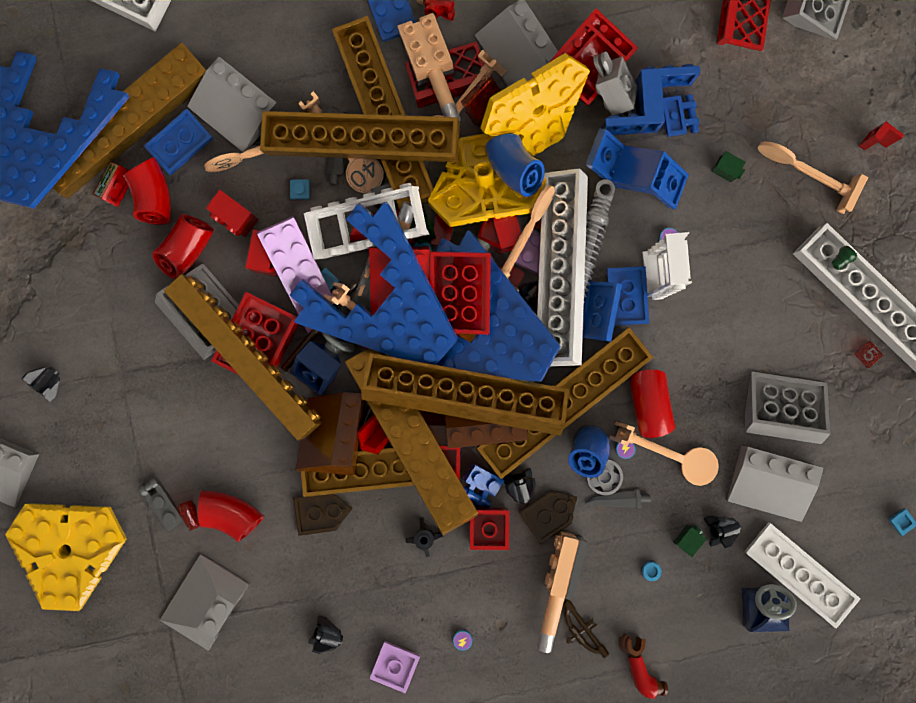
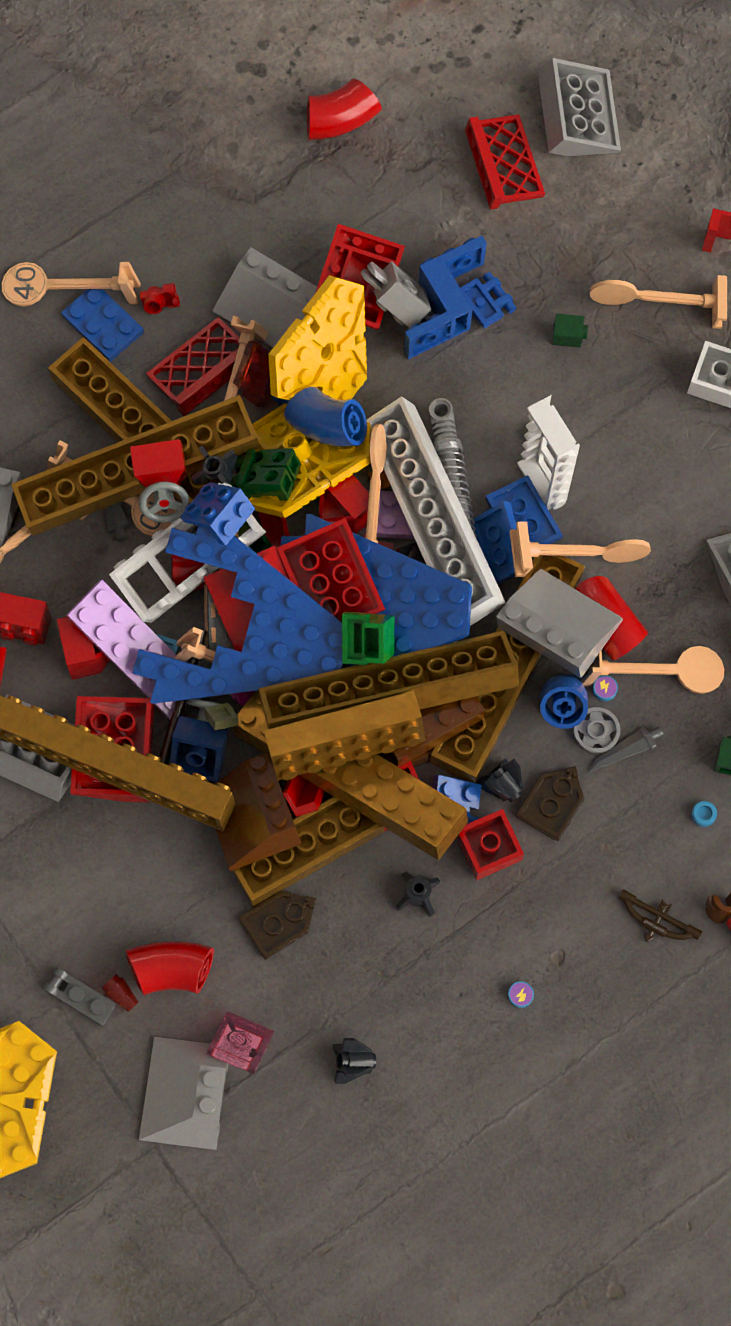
camera: 30 degrees left, 15 degrees down
dark azure plate [290,180,310,200] -> none
lavender plate [370,641,420,693] -> none
light nougat piece [397,13,461,122] -> none
light nougat piece [537,531,587,653] -> none
blue bracket [586,128,689,210] -> none
none -> red piece [130,439,189,523]
none -> blue bracket [180,482,255,546]
none -> black brick [191,445,237,485]
none -> olive plate [204,703,238,730]
none -> clear pink tile [207,1011,274,1074]
none -> dark green hips [229,448,301,500]
none -> pearl gold brick [264,691,426,781]
none -> green plate [342,612,394,665]
none -> light grey slope [496,569,623,678]
none -> light nougat piece [510,522,651,577]

